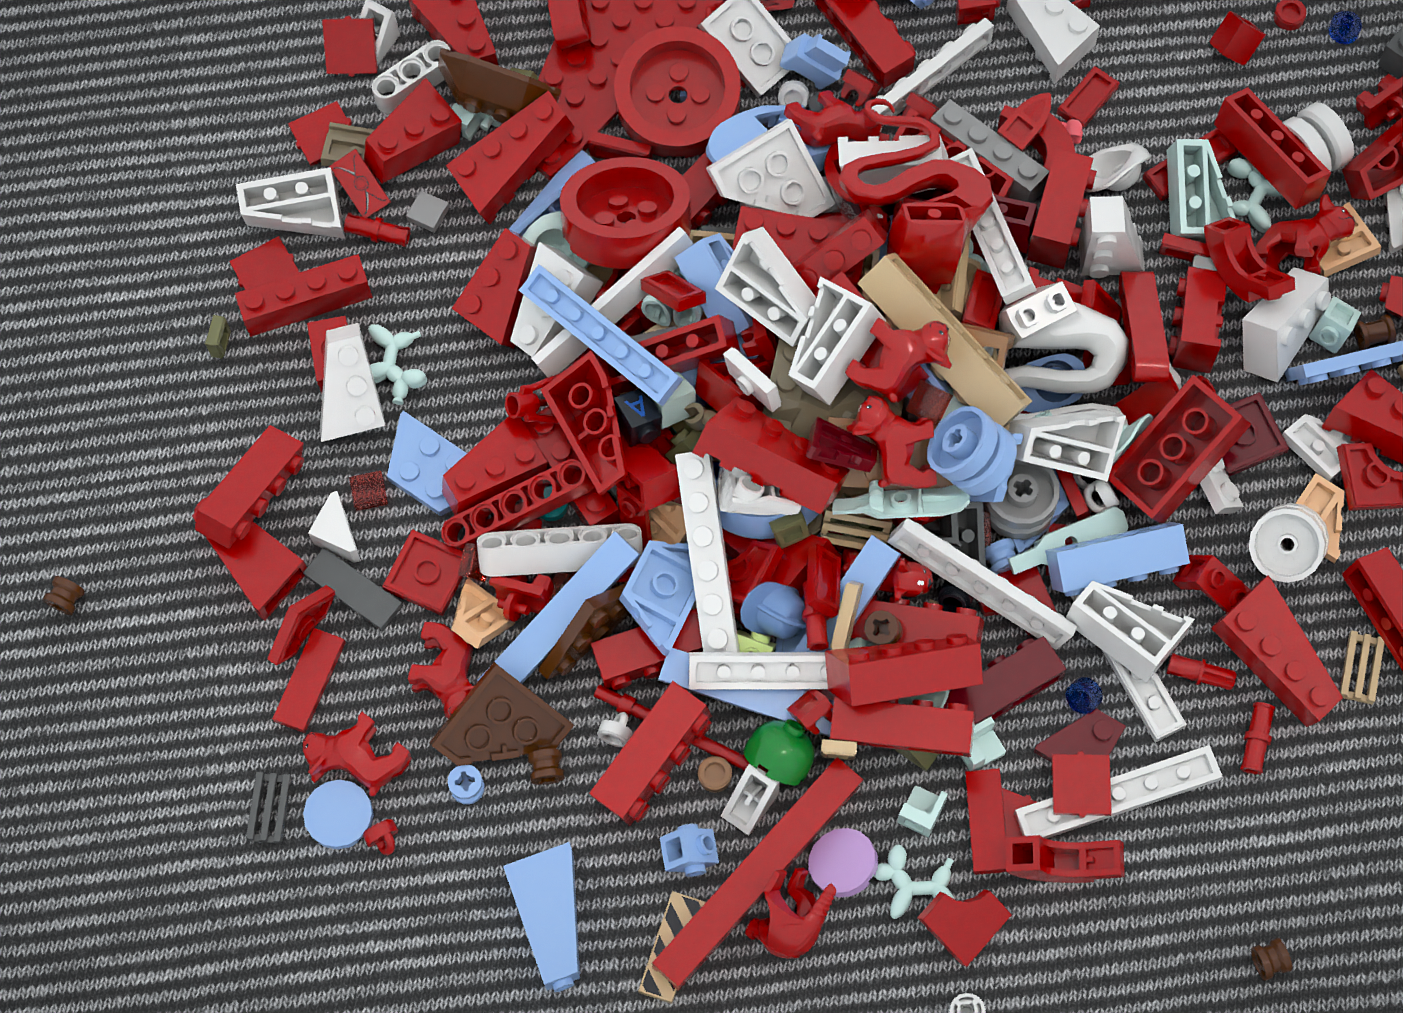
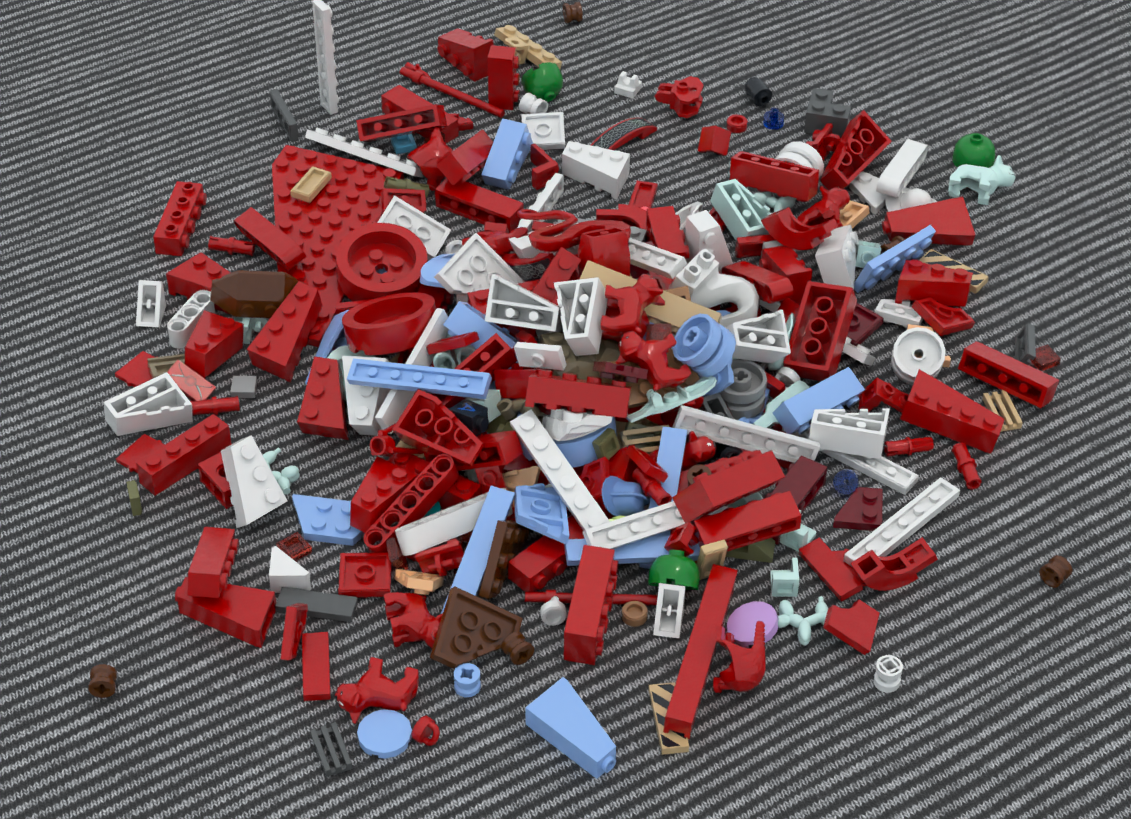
camera: 30 degrees left, 25 degrees down
red piece [322,15,378,77] -> none
light blue brick [659,824,719,877] -> none
light blue piece [780,33,851,90] -> none
tan tile [830,581,864,650] -> none
red plate [997,92,1051,152] -> none
red piece [1052,751,1112,819] -> none

